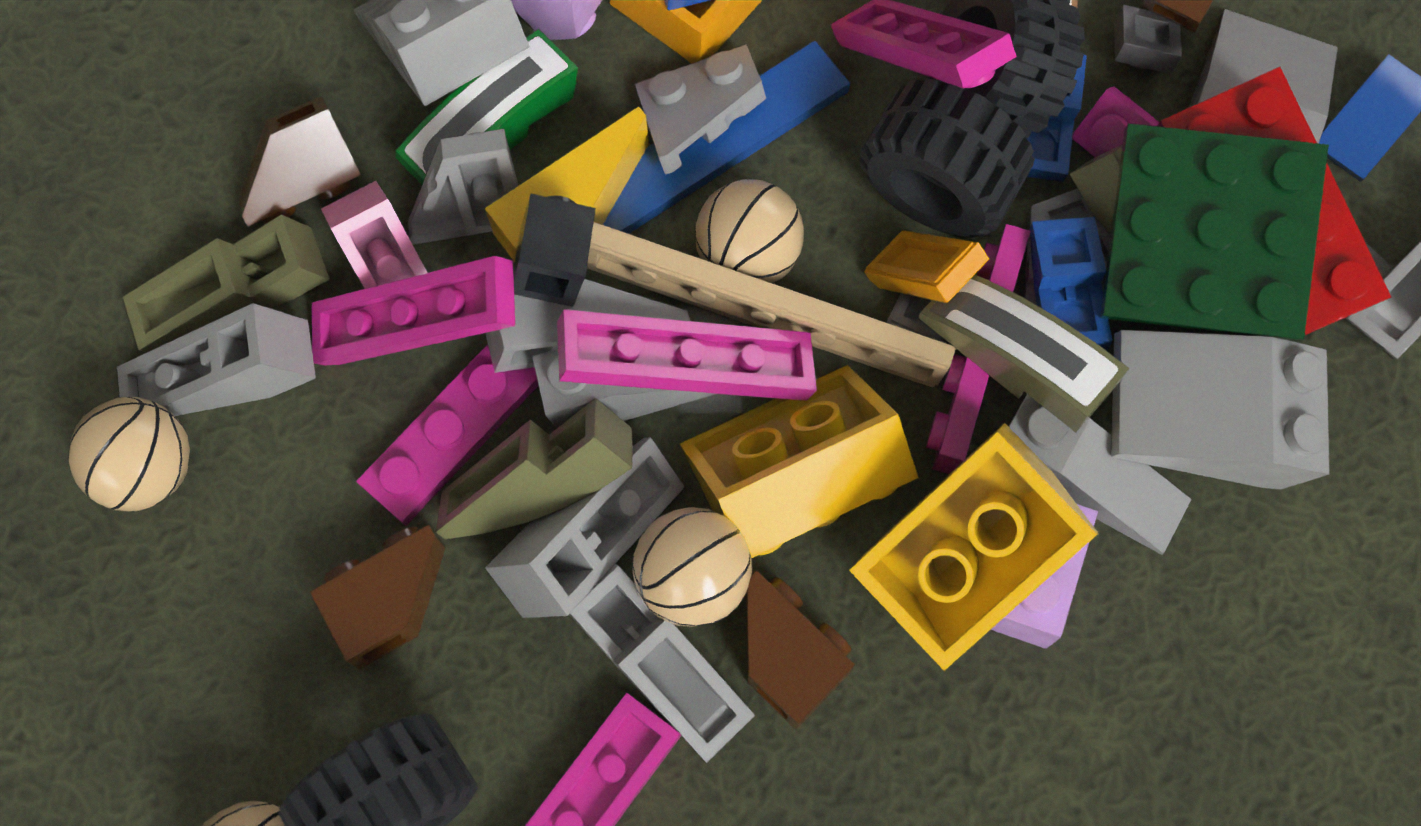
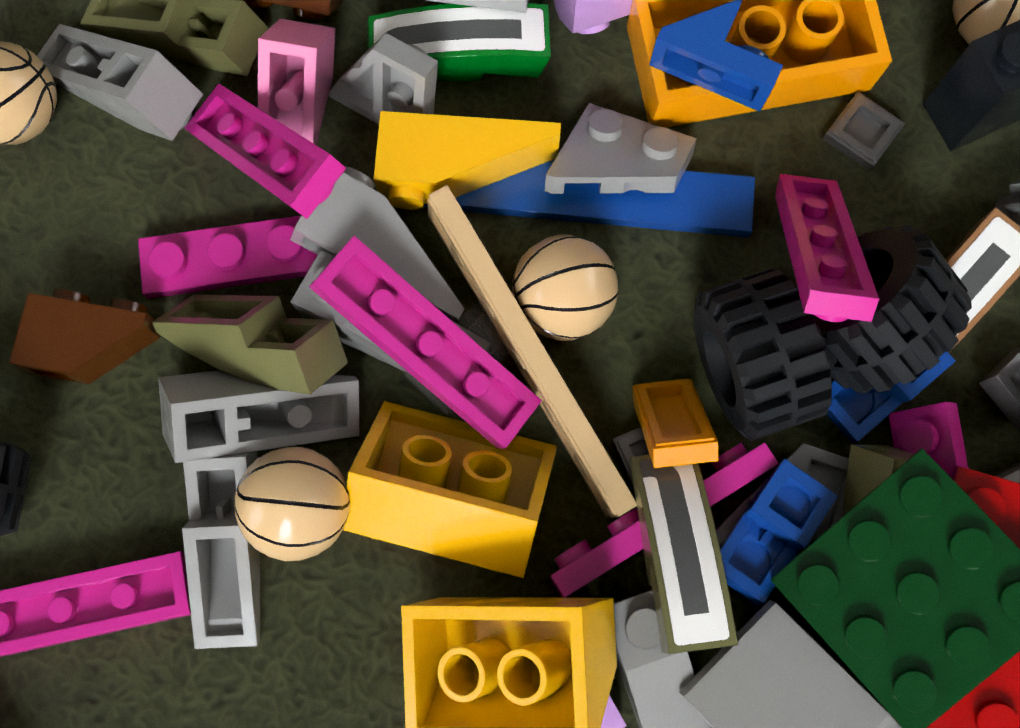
camera: 40 degrees right, 5 degrees up
black brick [513,194,596,307] -> none
reddish brown slope [746,571,855,730] -> none

